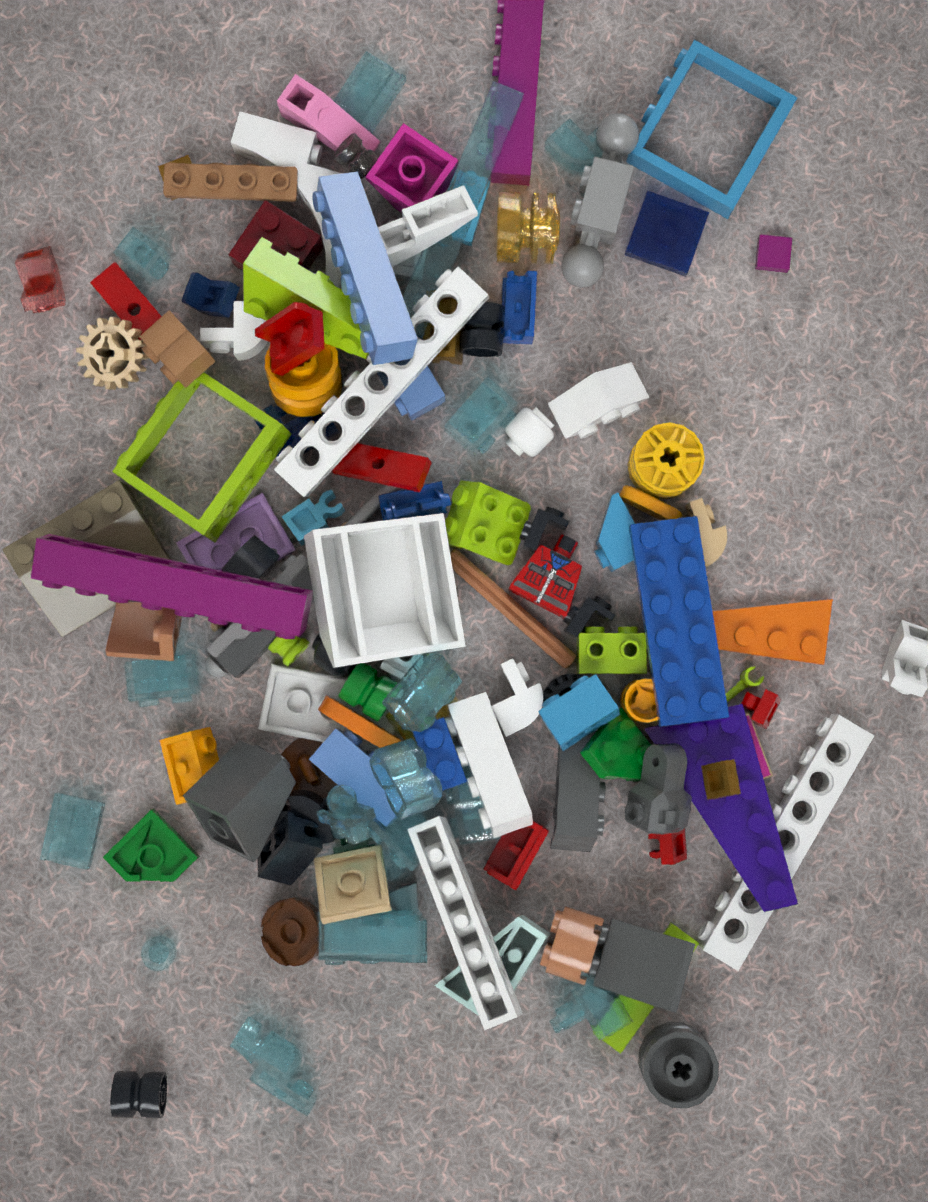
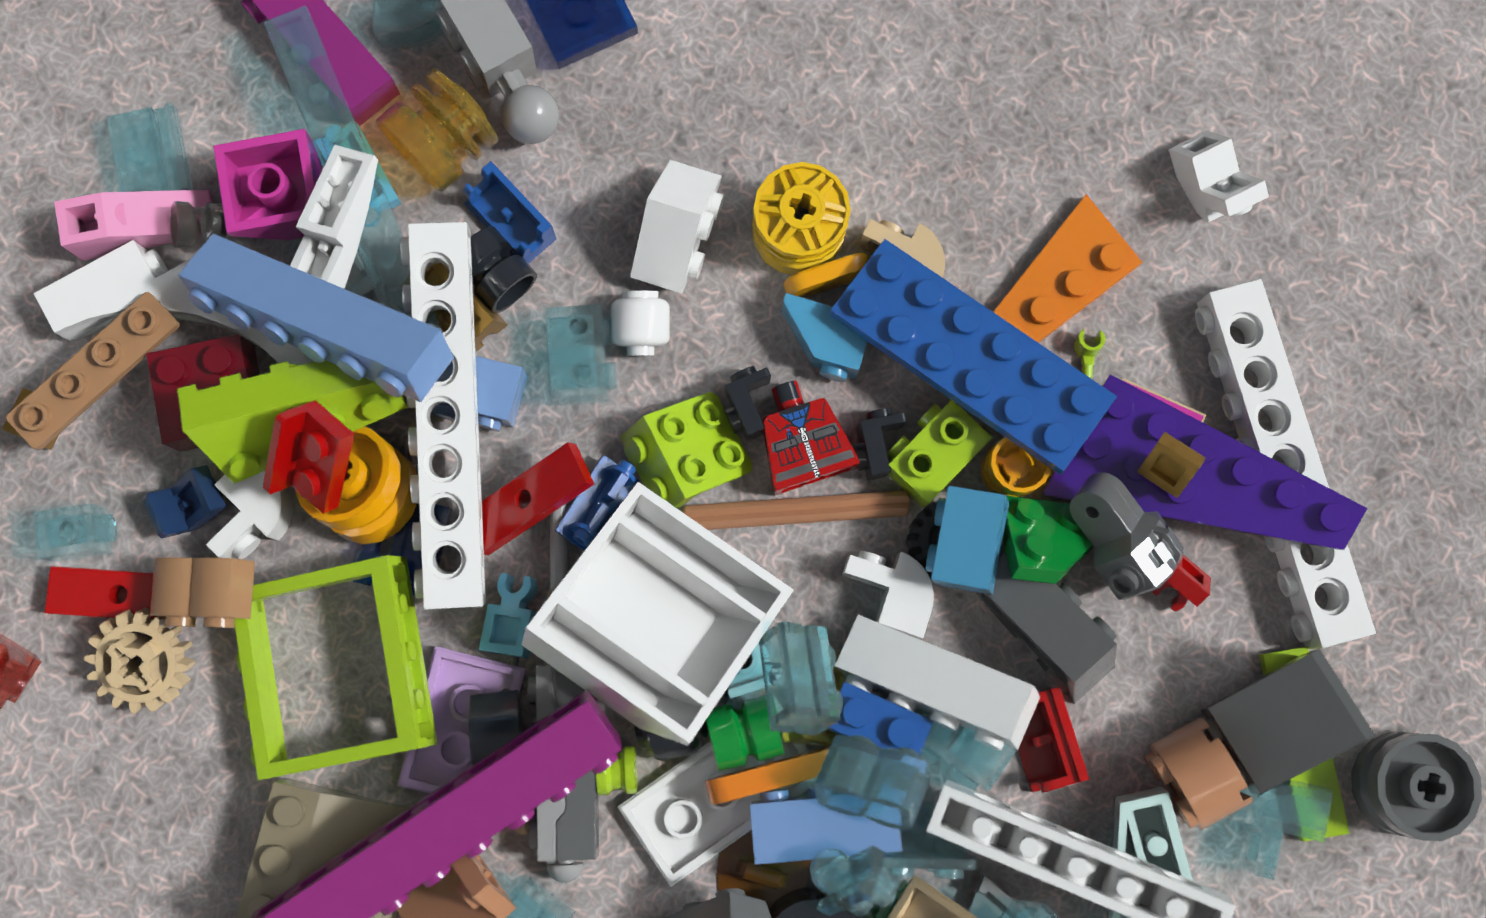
camera: 50 degrees left, 5 degrees down
red tile [741,689,781,730] -> none

